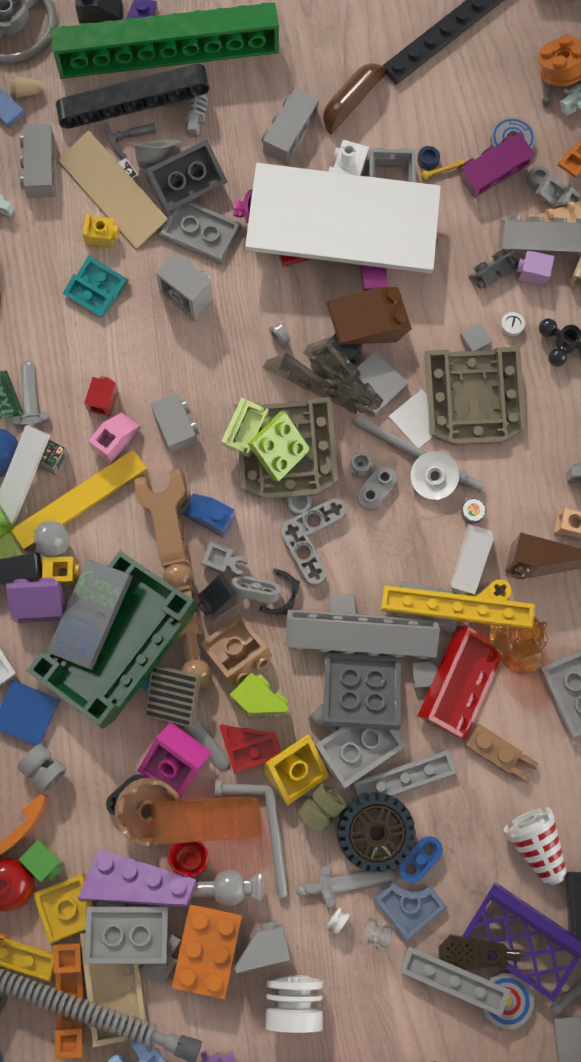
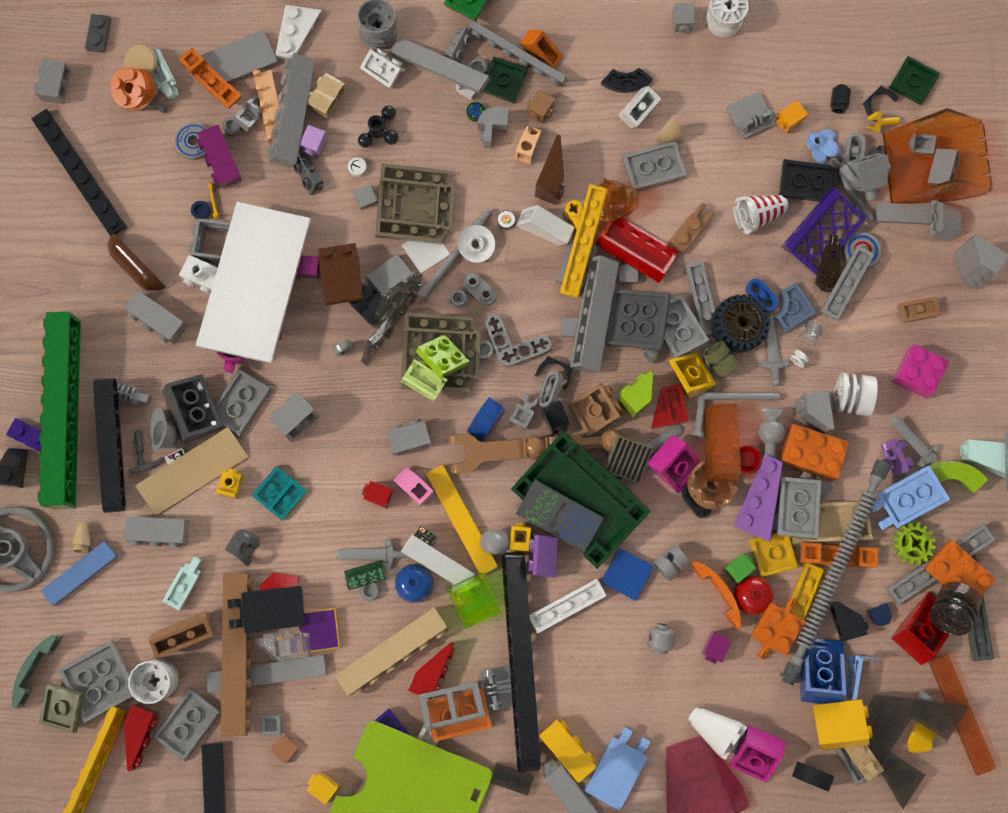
camera: 80 degrees left, 5 degrees up
none -> dark grey helmet [225,529,260,566]

